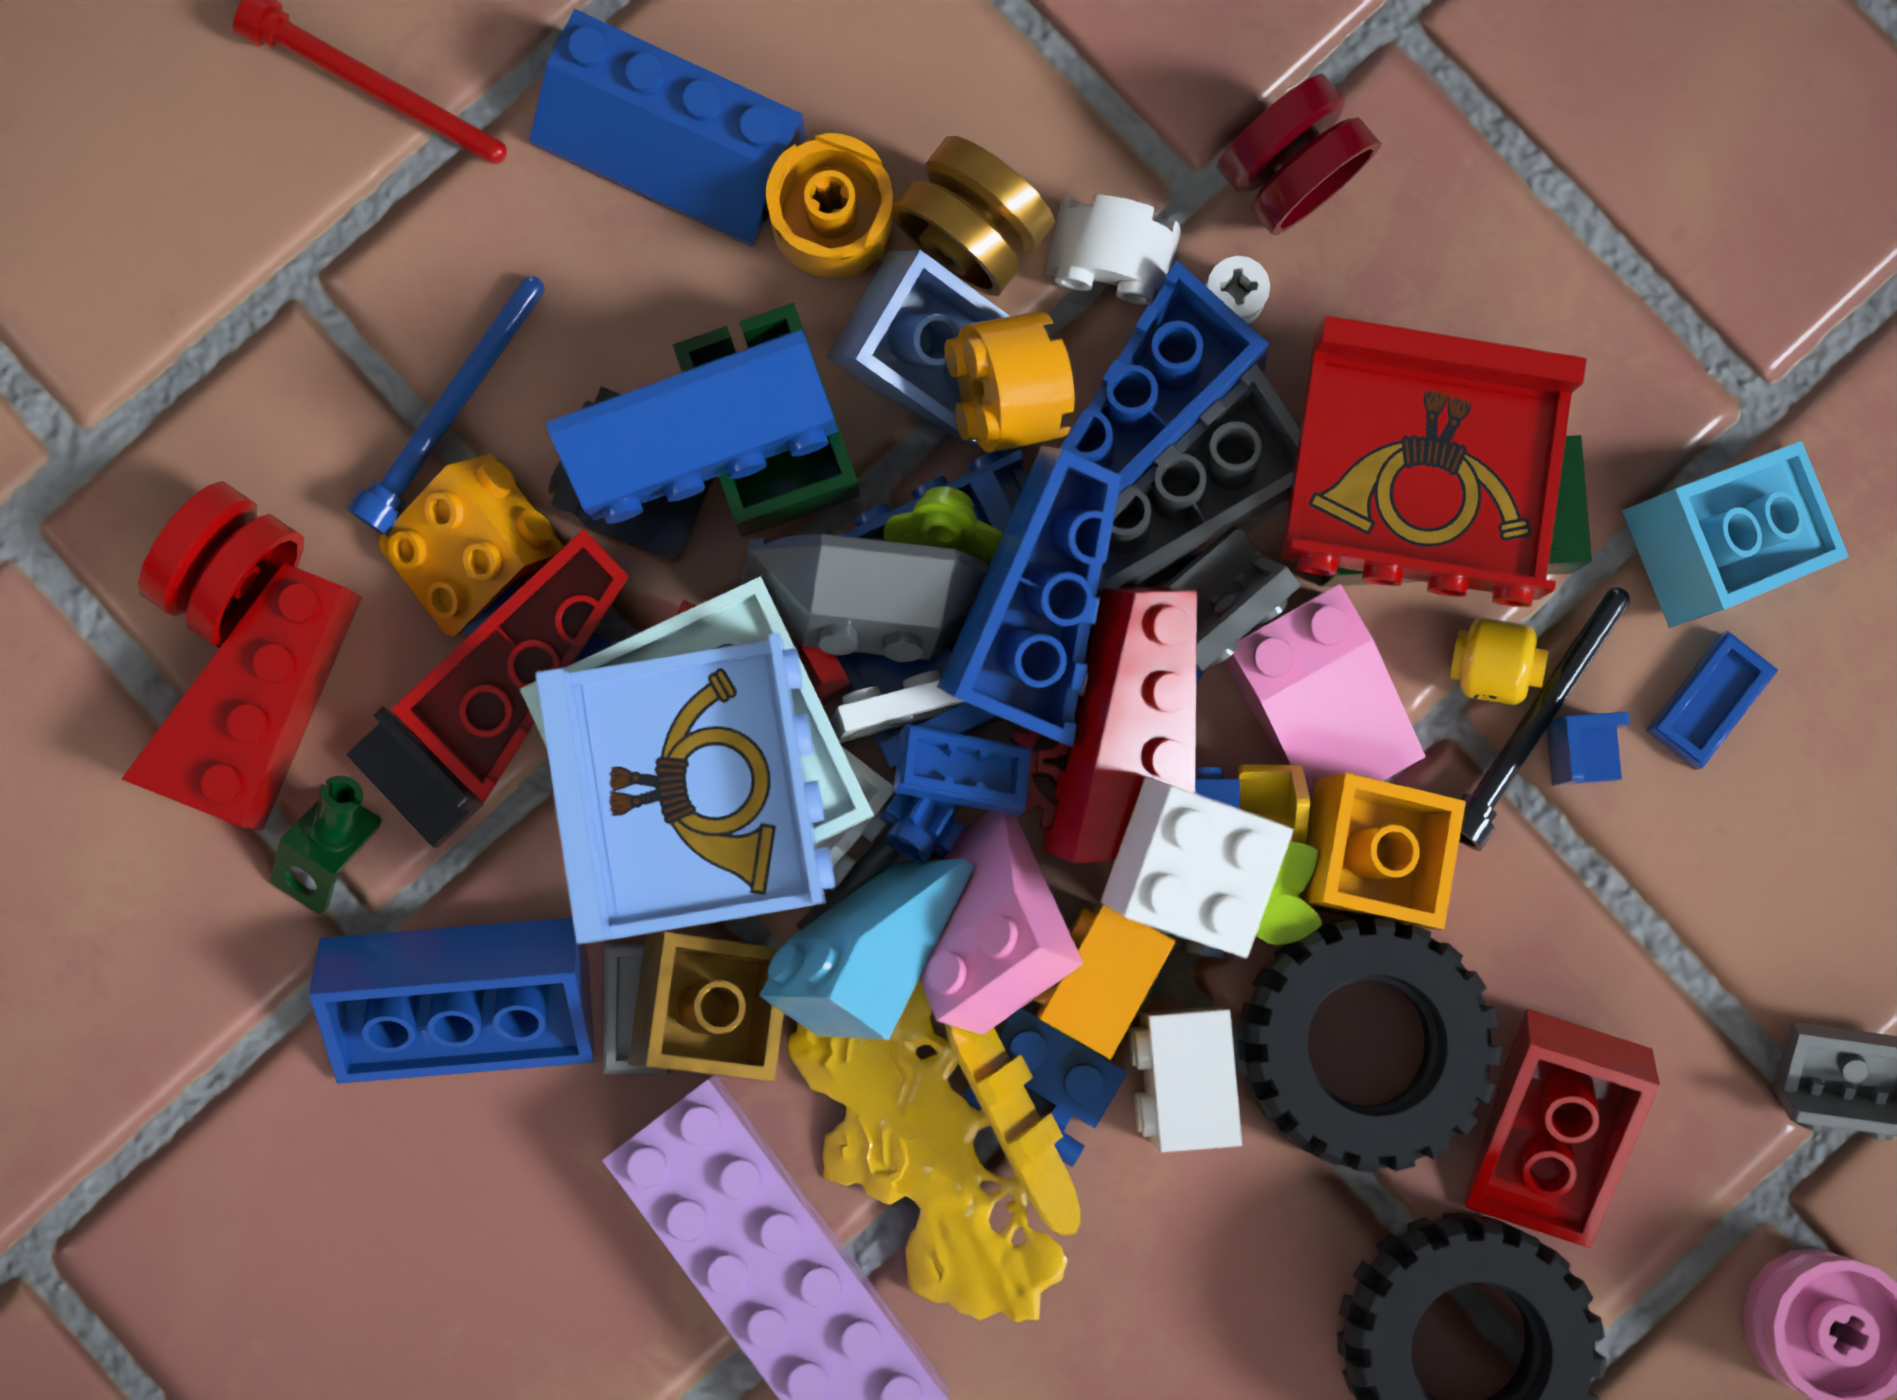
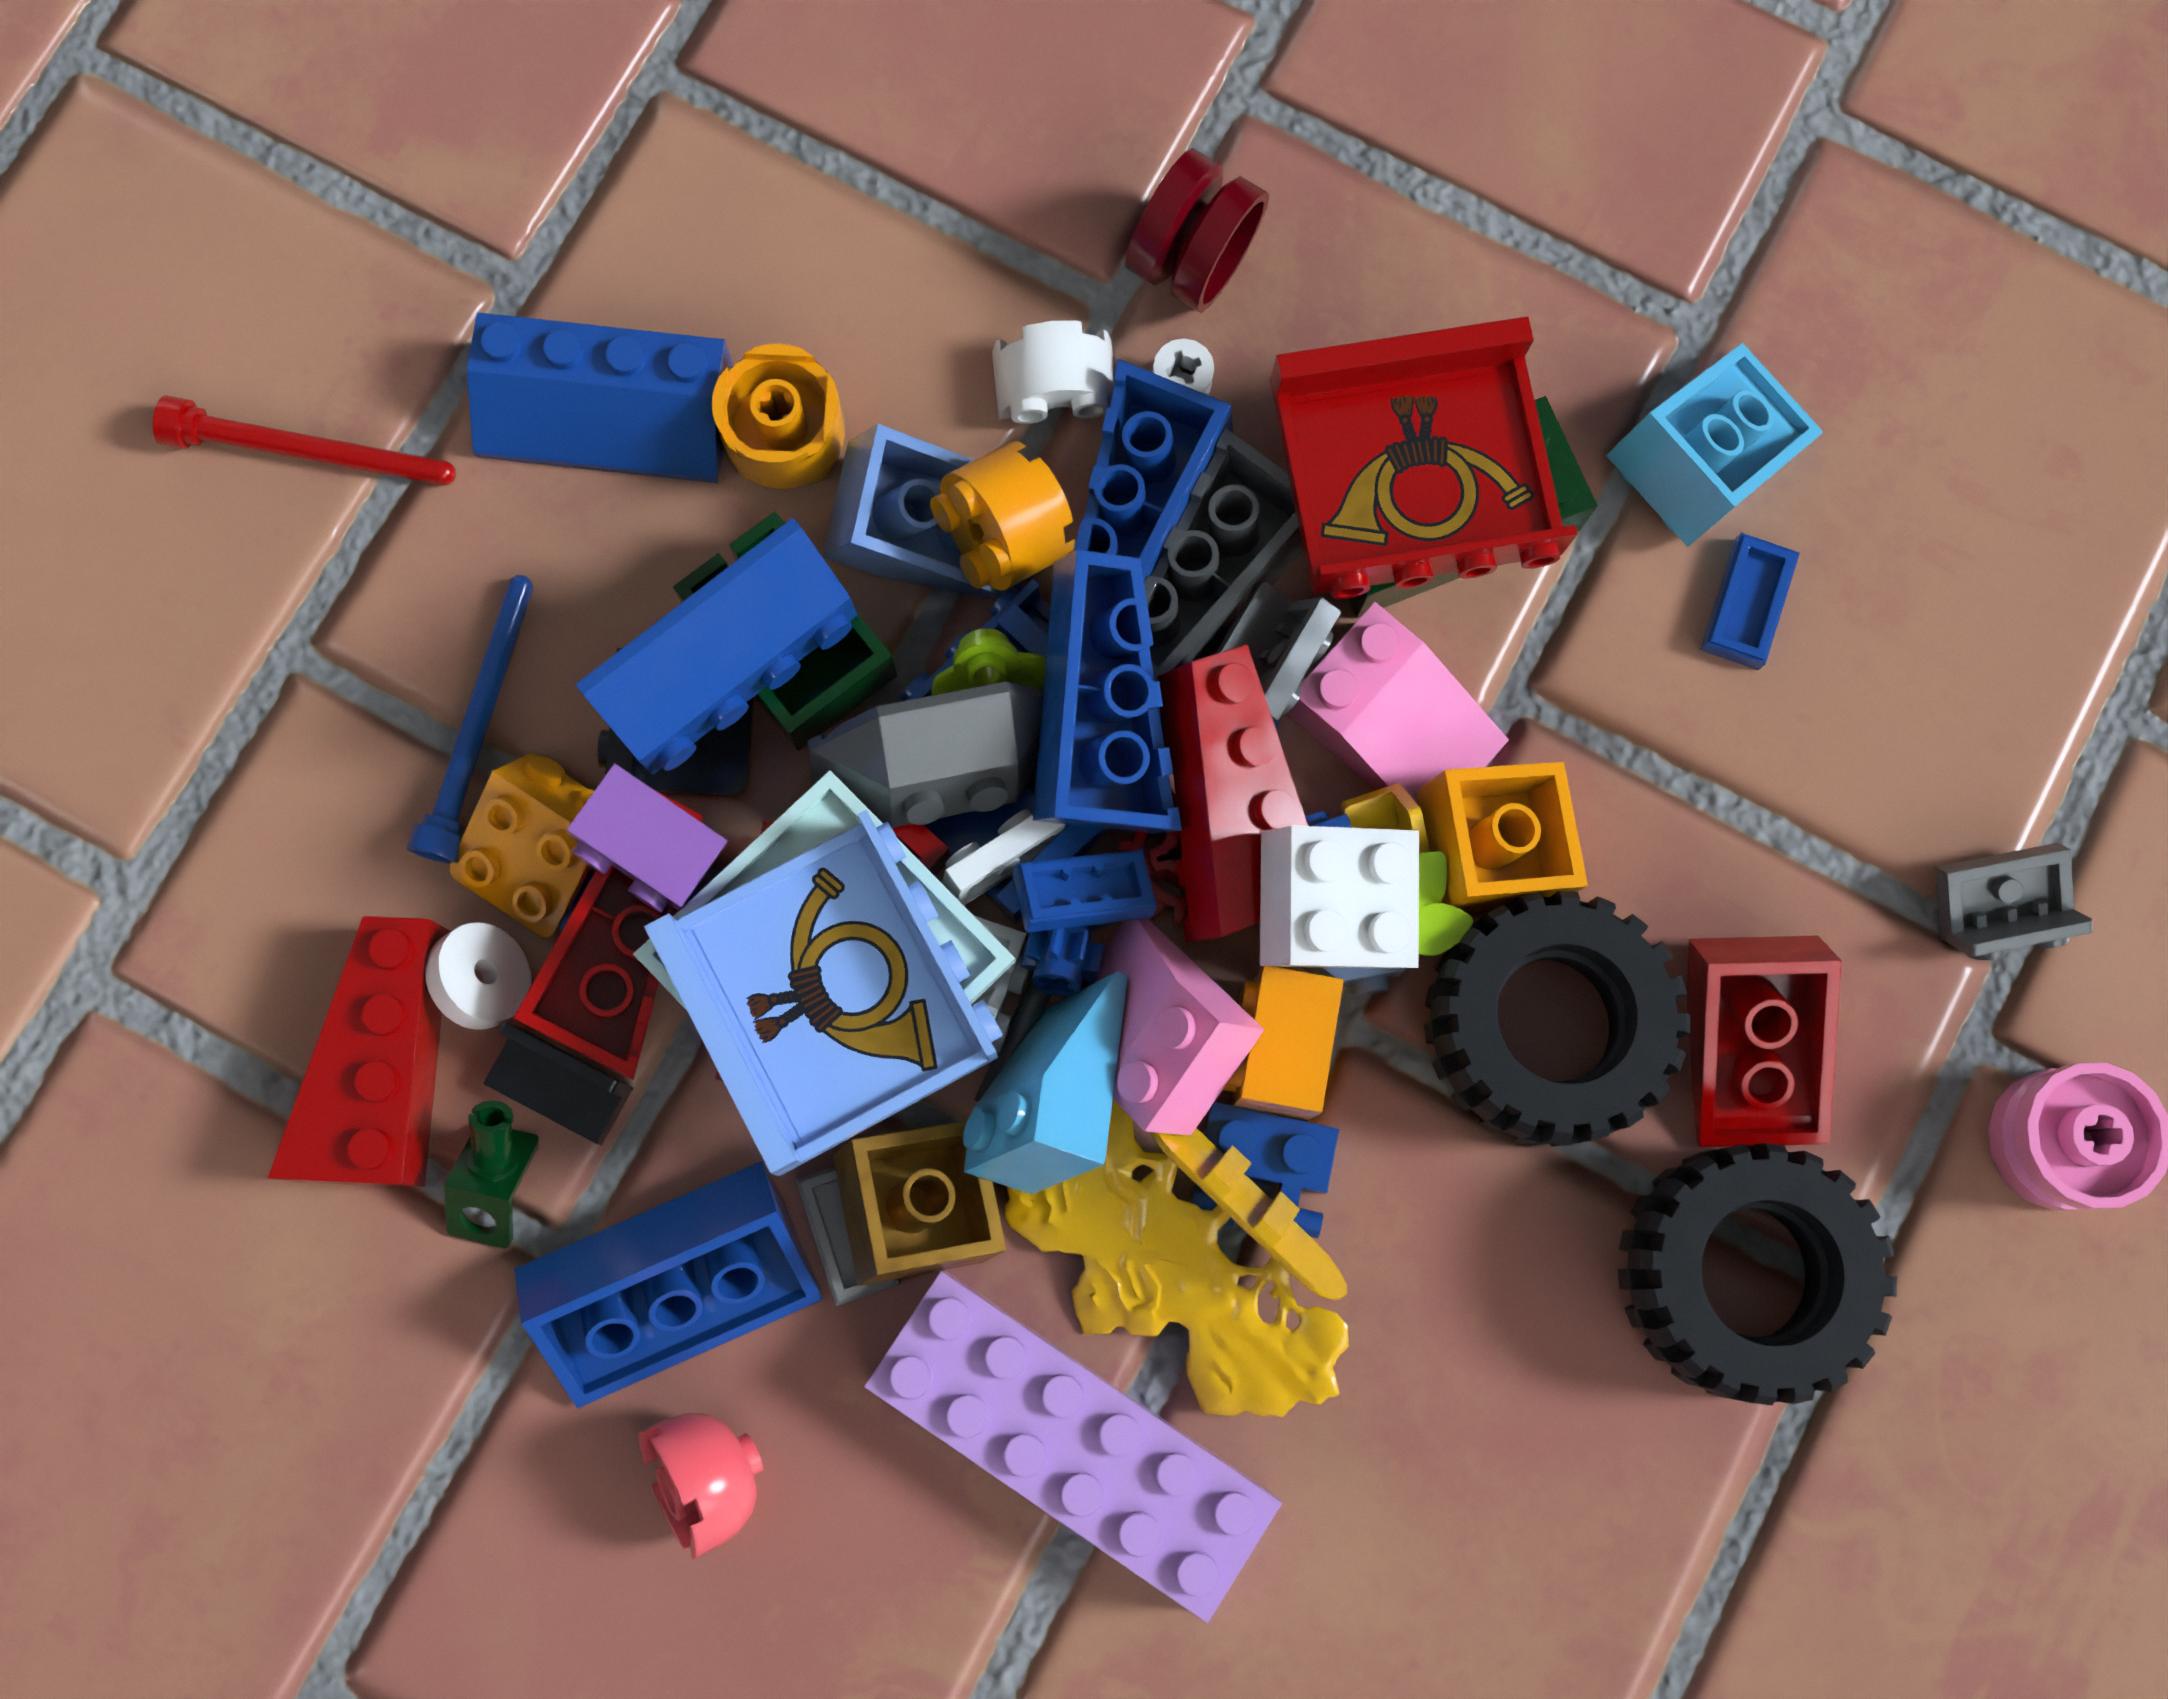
camera: 20 degrees left, 5 degrees down
red wheel [138,481,304,648] -> none
pearl gold wheel [892,136,1055,296] -> none
white brick [1128,1006,1242,1152] -> none
yellow head [1451,618,1549,705] -> none
black piece [1459,587,1630,851] -> none
blue panel [1547,712,1630,786] -> none
none -> white piece [425,922,532,1030]
none -> medium lavender brick [567,763,728,913]
none -> coral cylinder [638,1413,763,1559]

